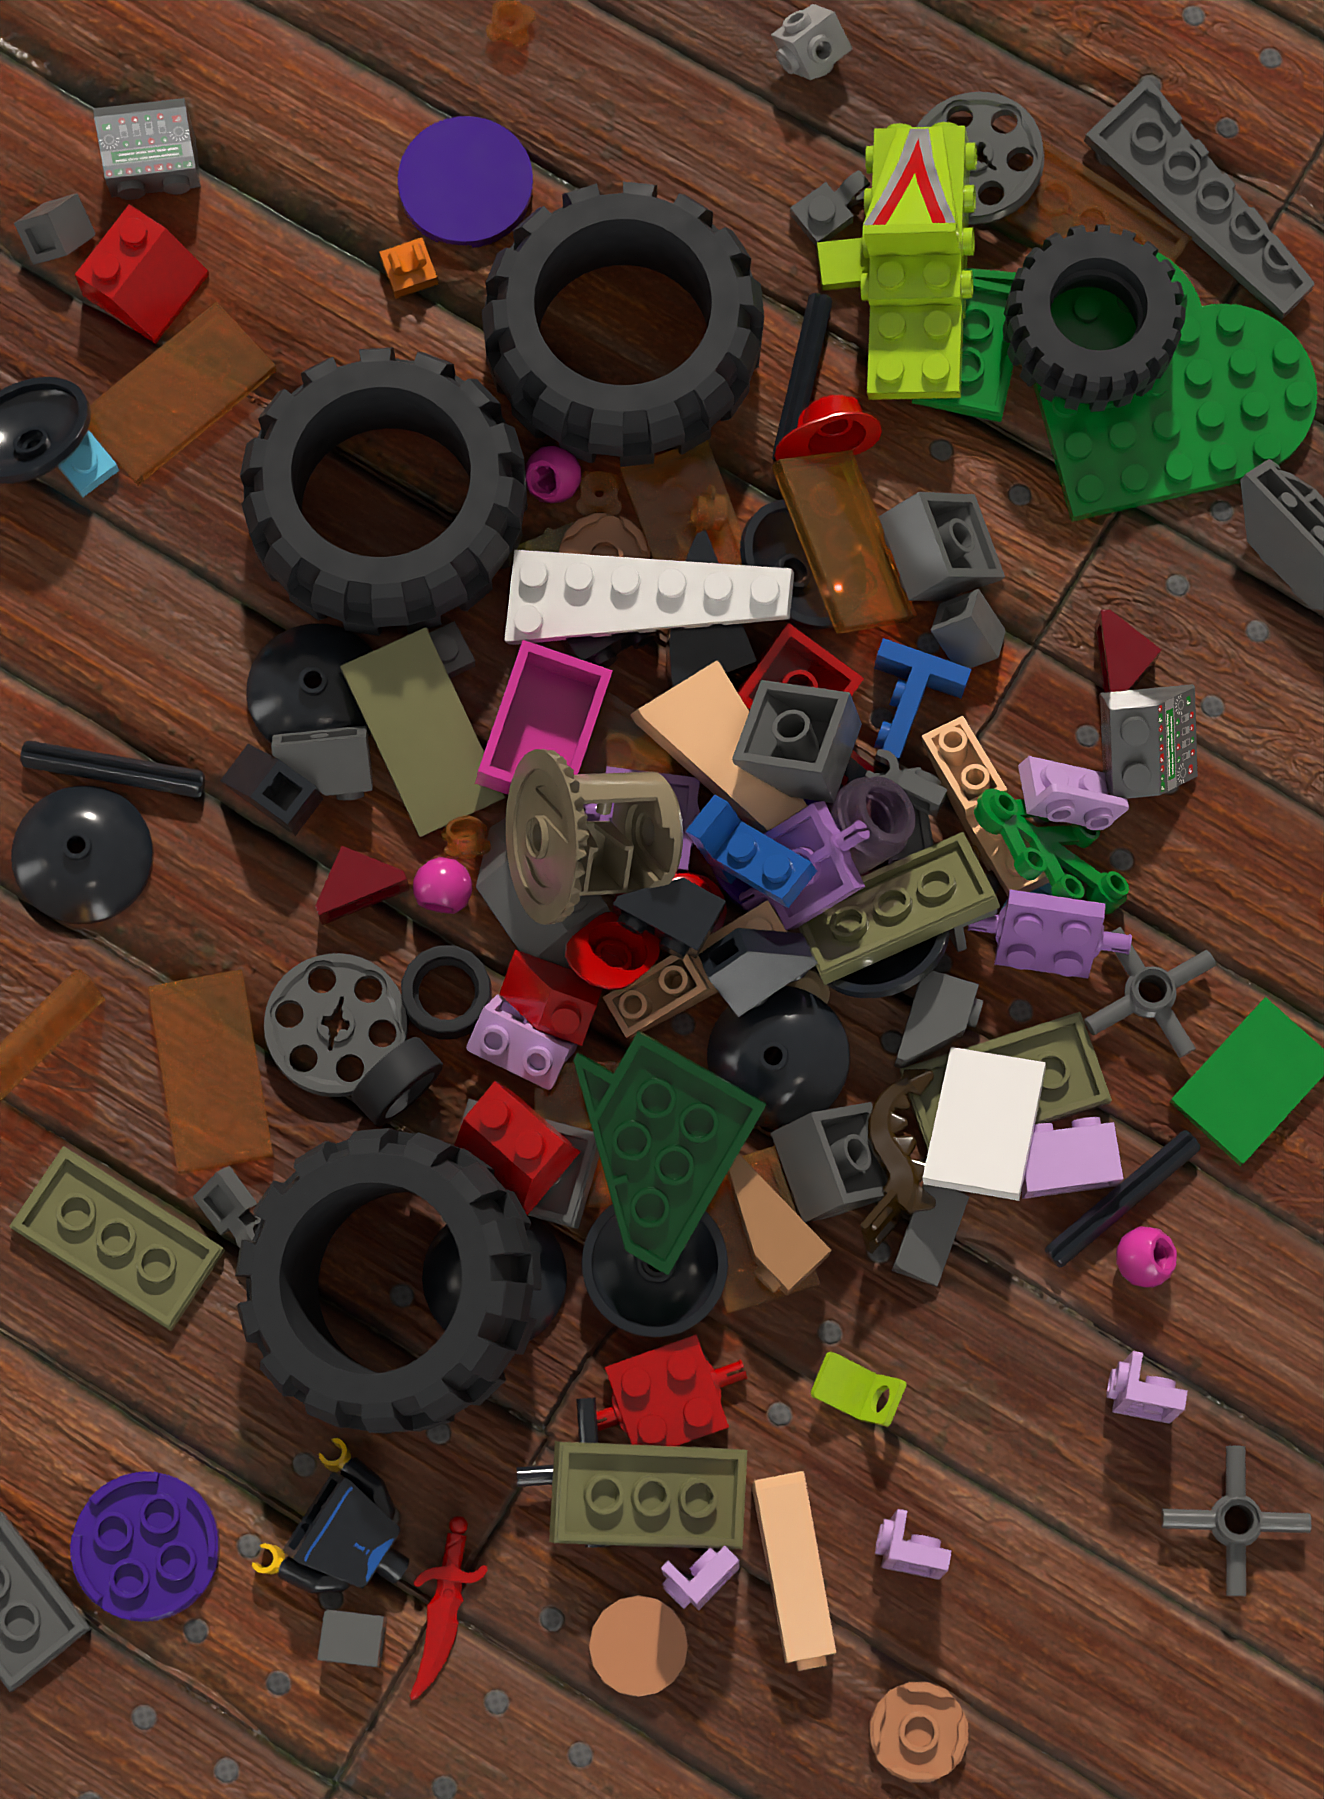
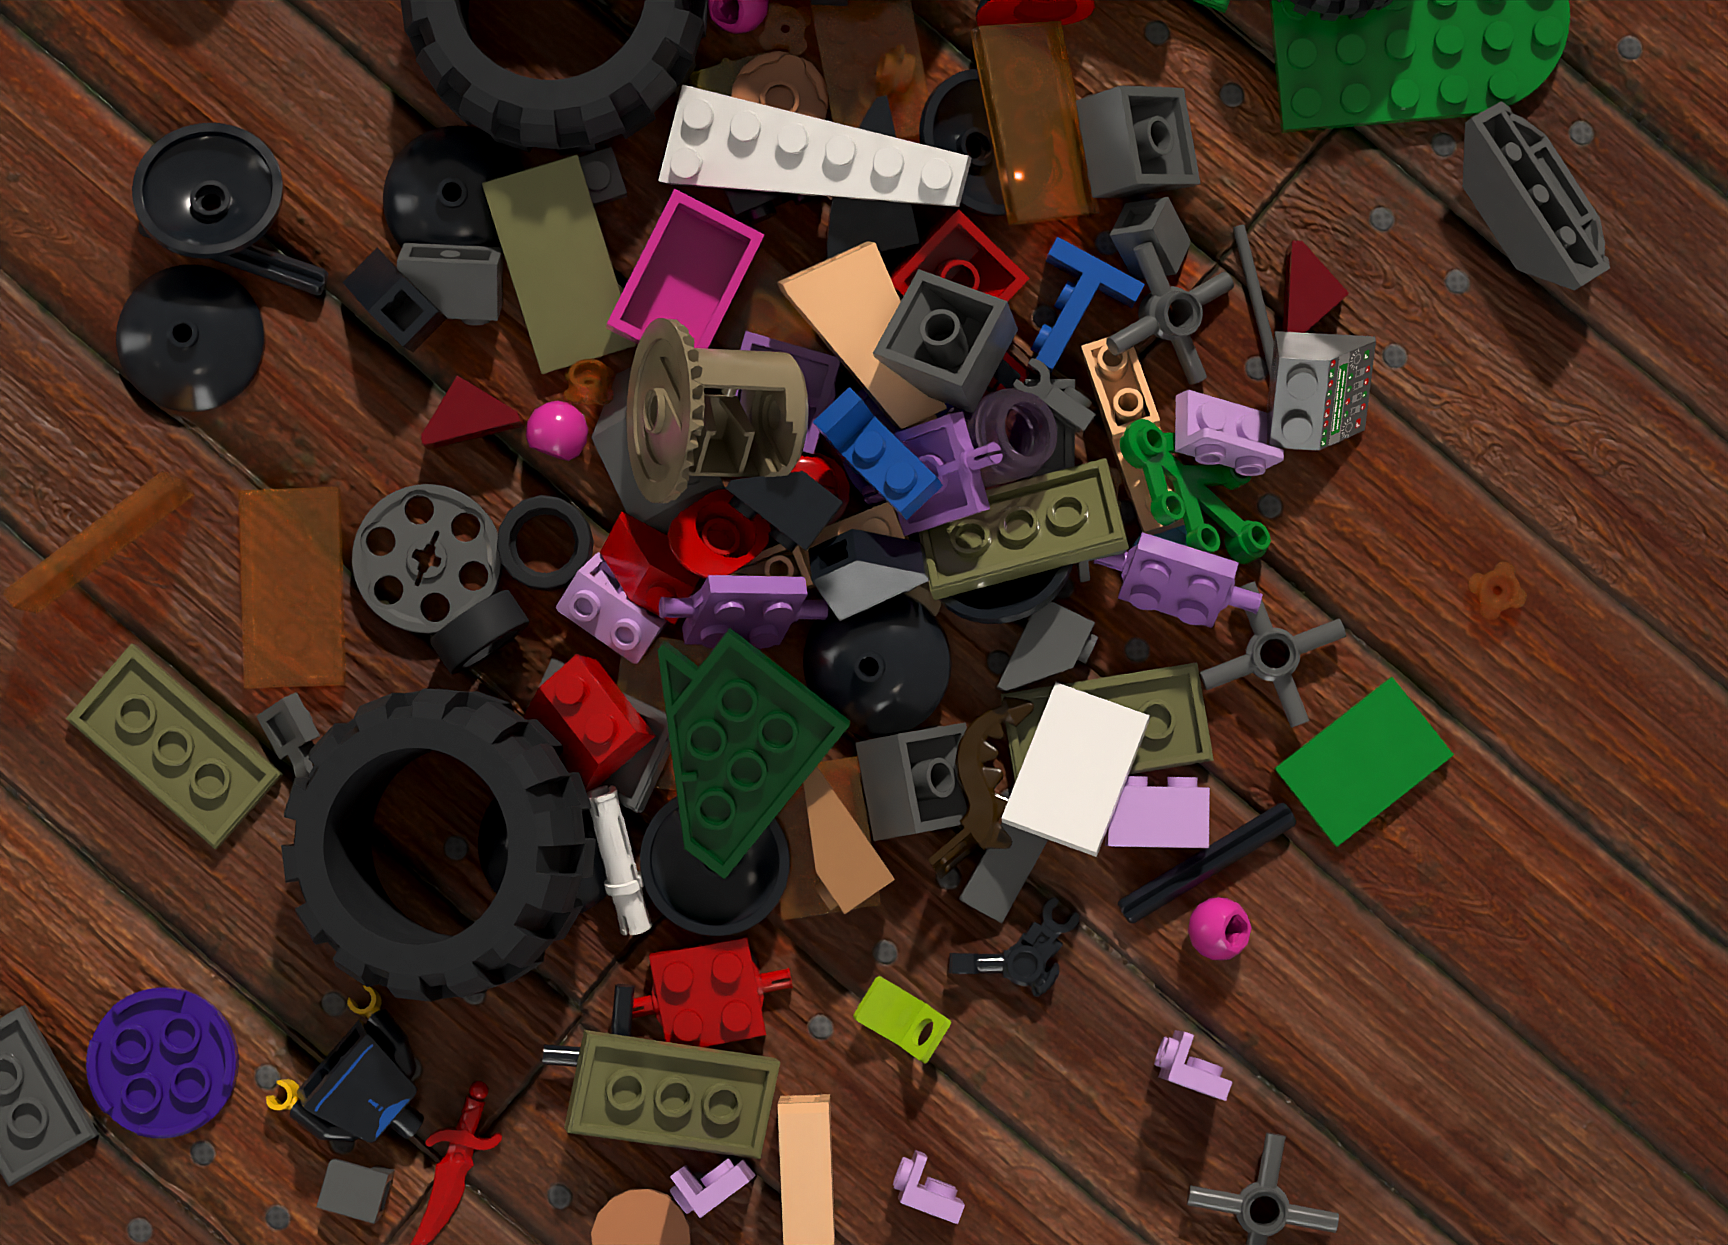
camera: 15 degrees right, 10 degrees up
none -> black dish [132,123,284,259]
none -> white pin [587,785,652,936]
none -> medium lavender plate [659,575,828,649]
none -> black piece [949,897,1080,996]
none -> dark grey bar [1106,242,1234,385]
none -> dark grey axle [1233,225,1274,375]

